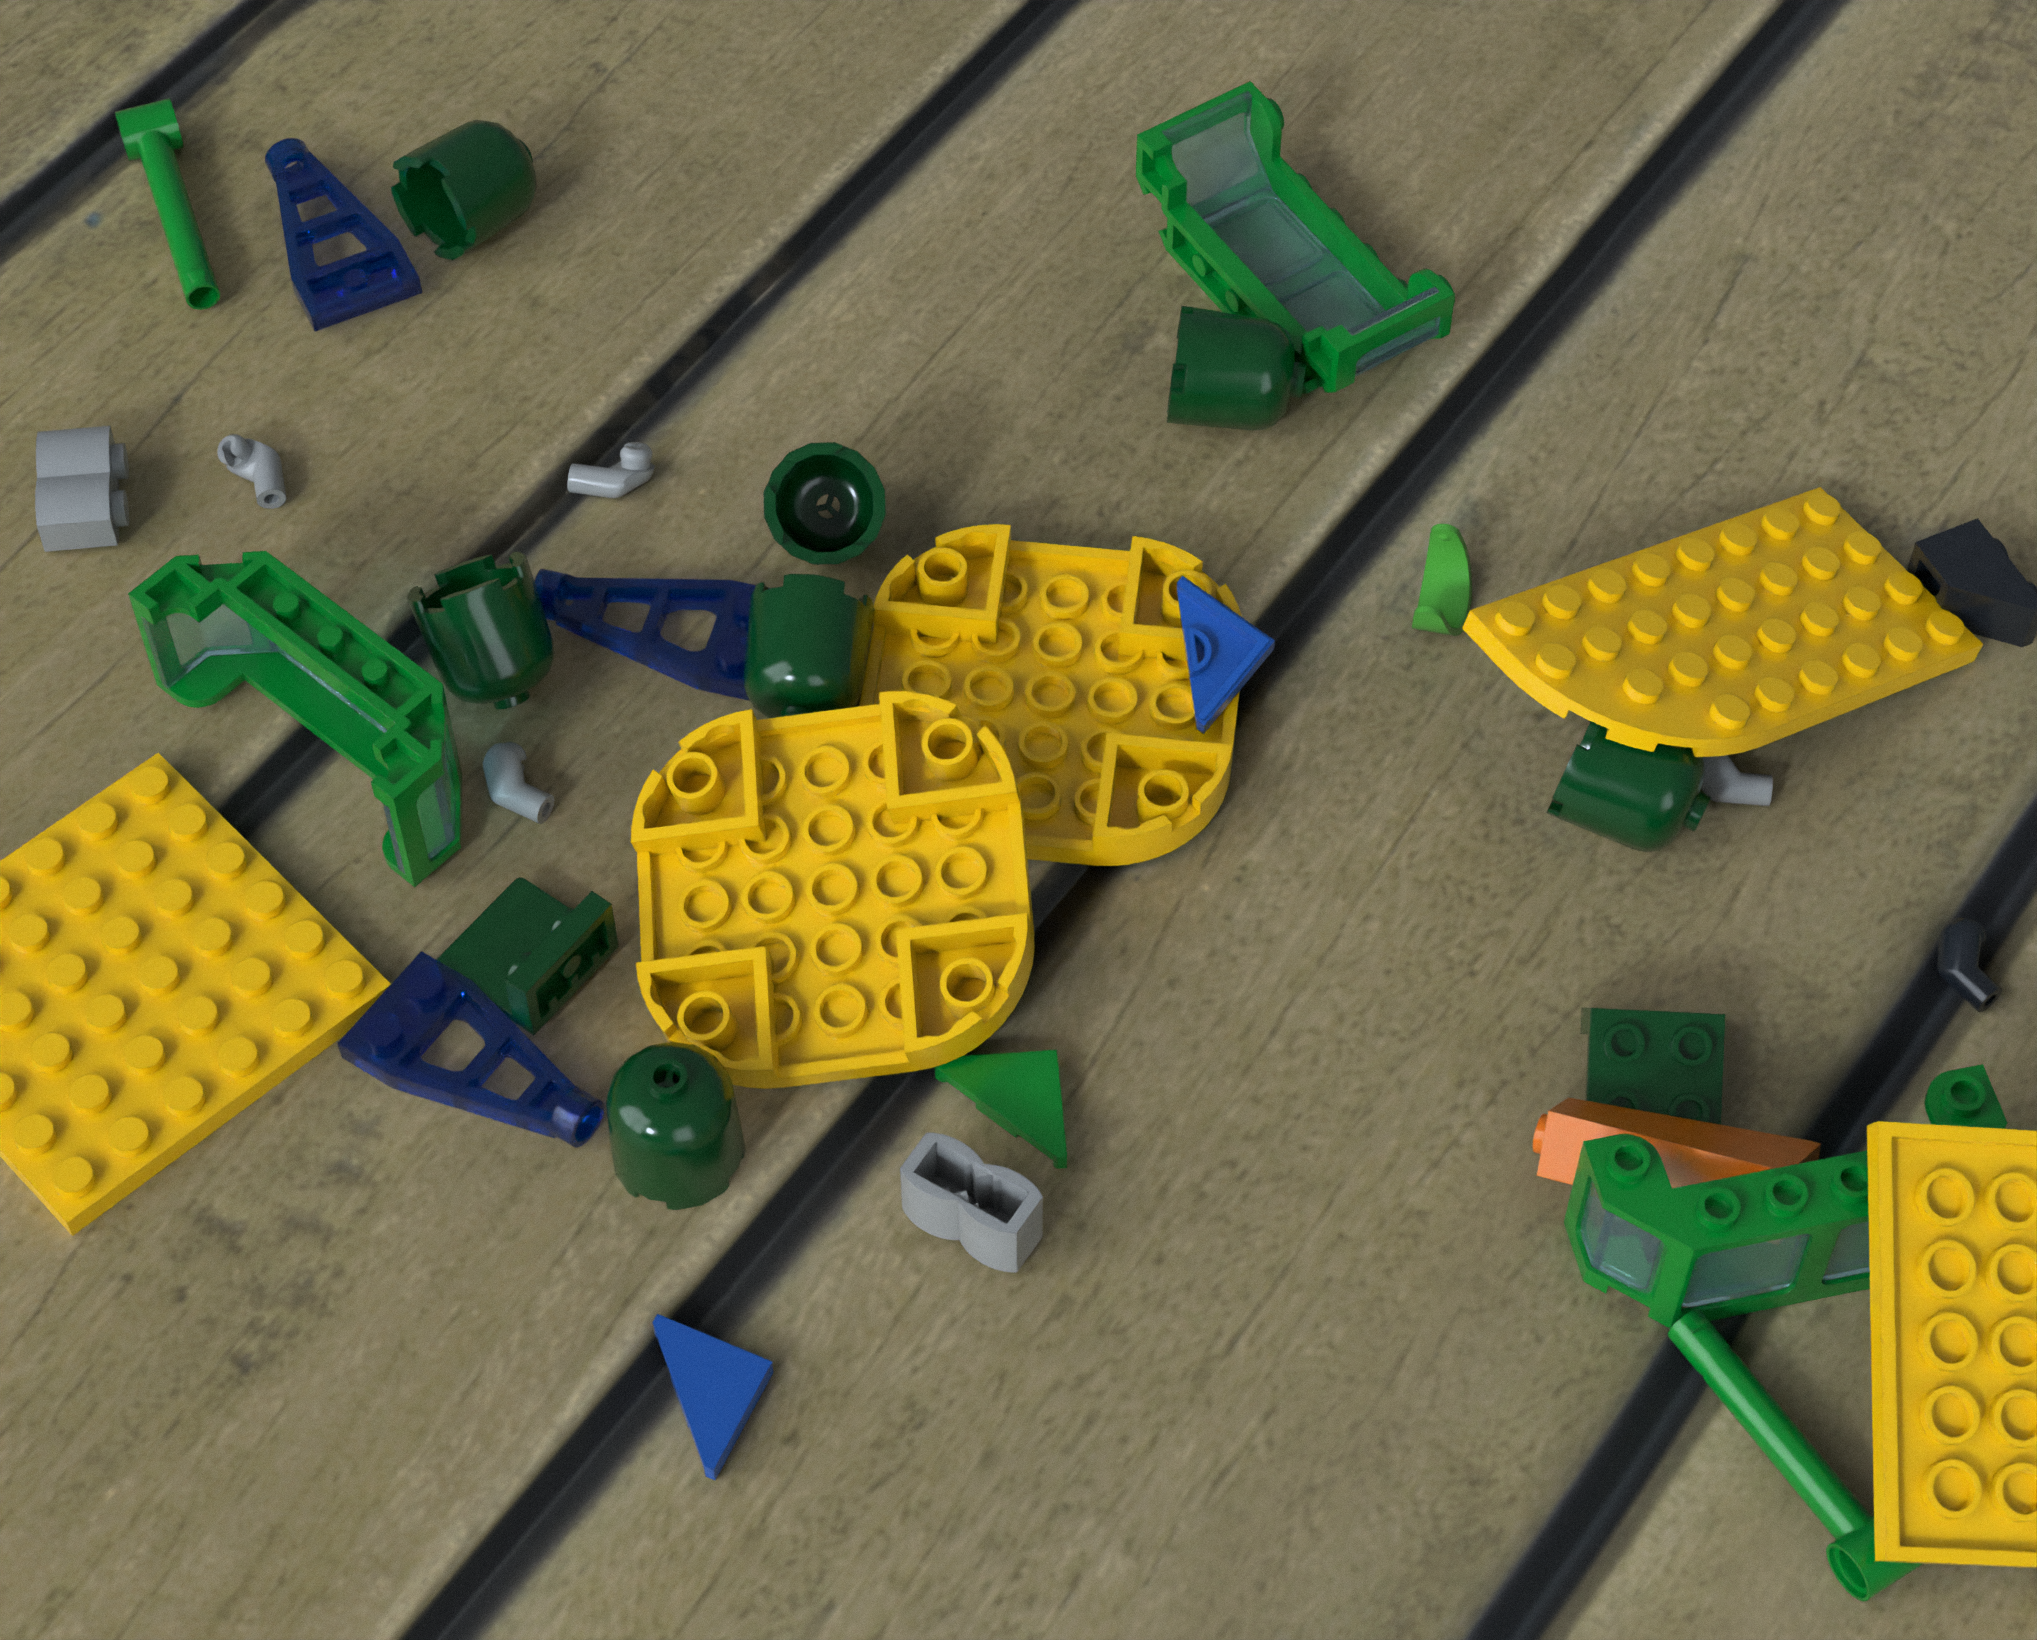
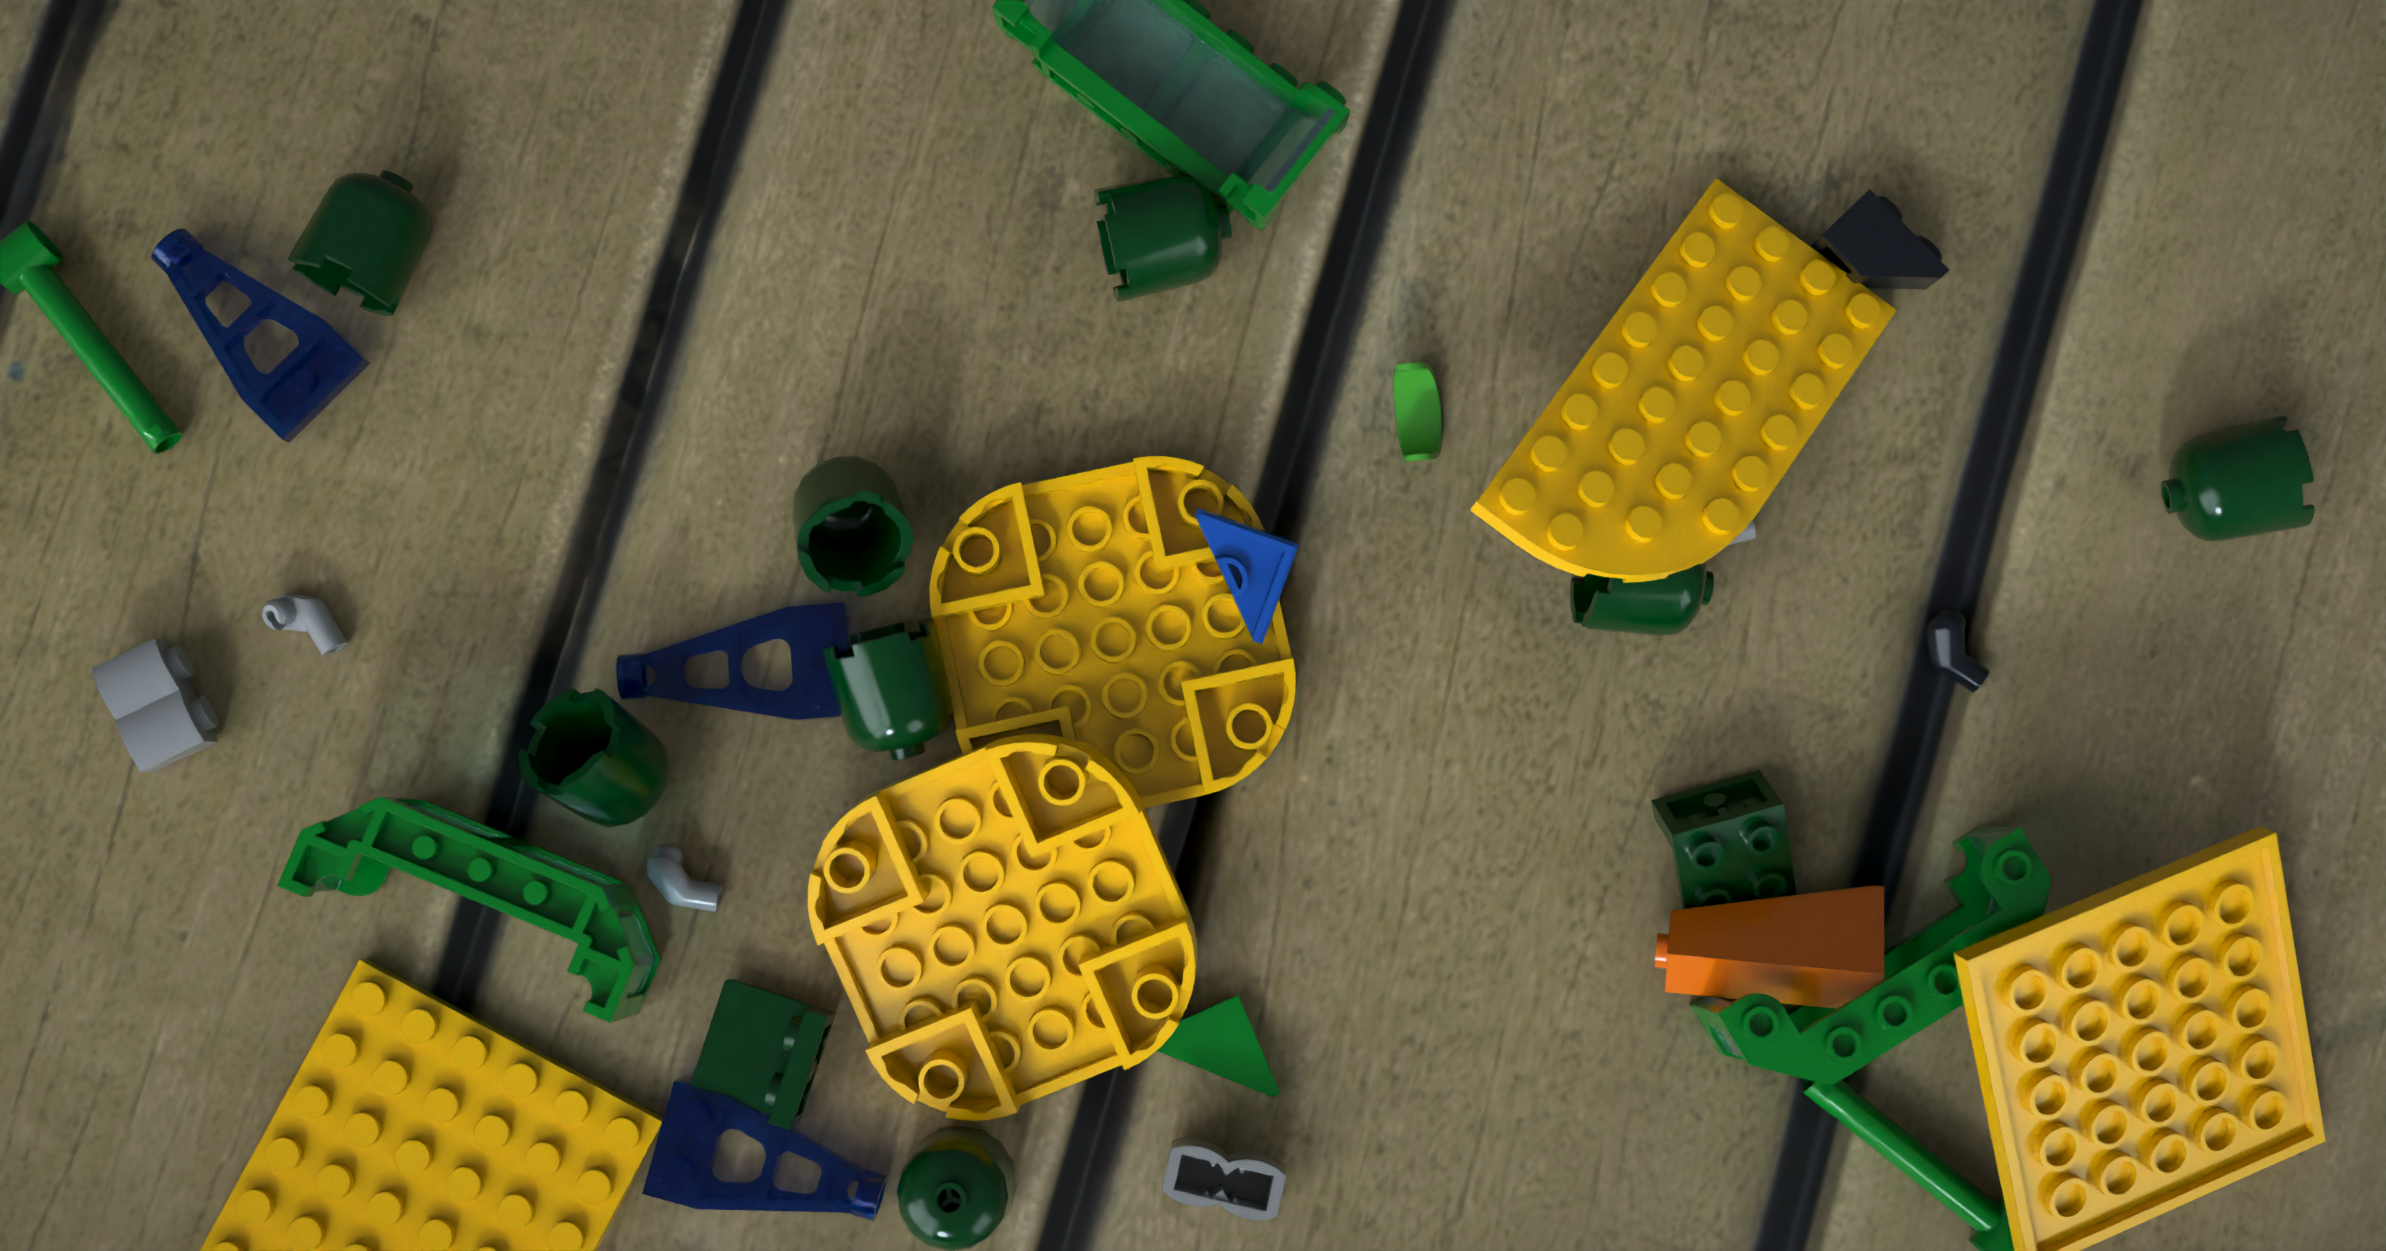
camera: 25 degrees left, 30 degrees up
light grey arm [567,442,655,499] -> none

